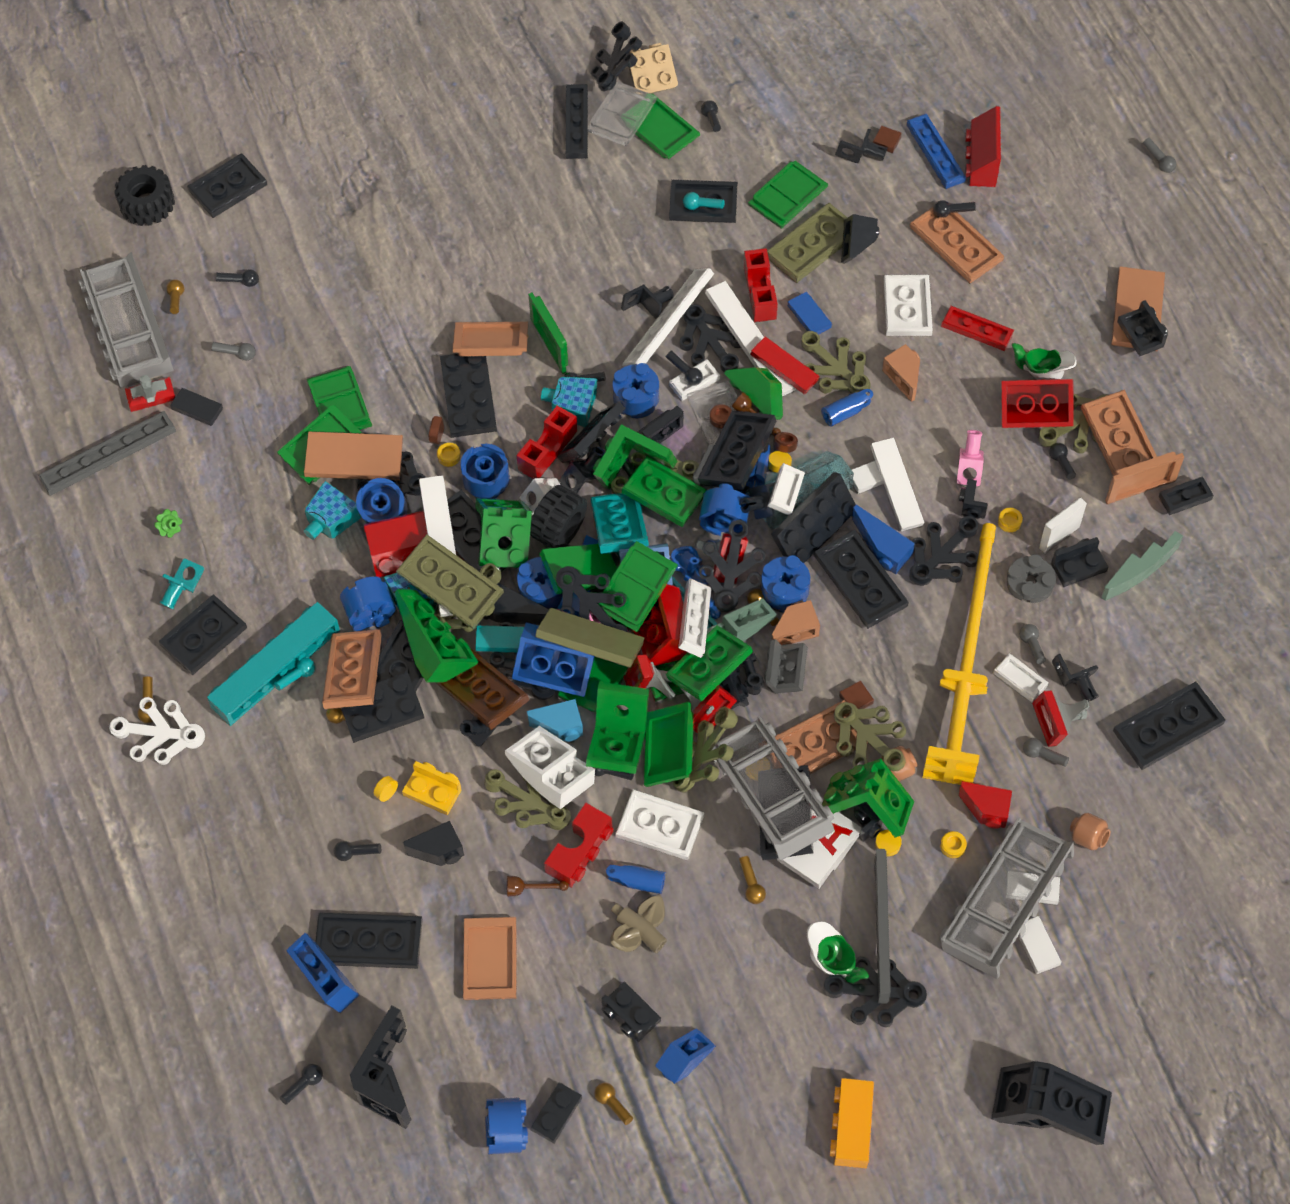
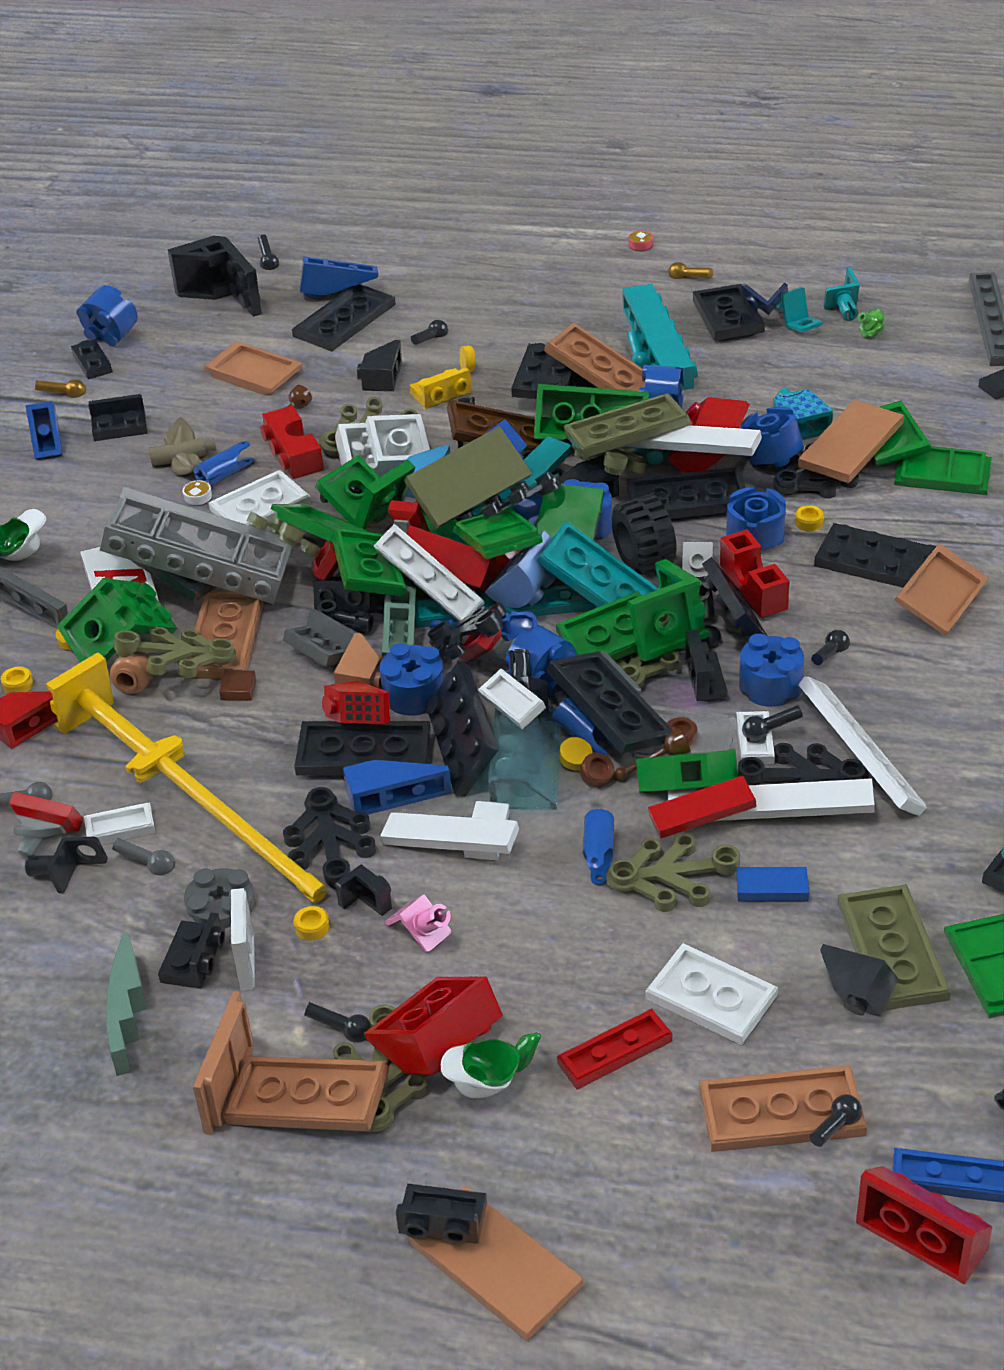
camera: 125 degrees right, 20 degrees down
white plant [109,697,205,765] -> none
copper tile [429,416,445,444] -> none
green bracket [475,498,532,568] -> none
green piece [528,292,568,374] -> none
torso [541,377,598,427] -> none
black bracket [621,284,674,319] -> none
red arch [744,248,778,322] -> none
nougat slope [882,344,920,402] -> none
black plate [1158,476,1214,516] -> none
none -> tile [183,480,212,506]
none -> red slope [322,681,390,724]
none -> tile [629,231,653,251]
none -> dark blue bracket [741,283,788,315]
none -> teal bracket [823,267,860,321]

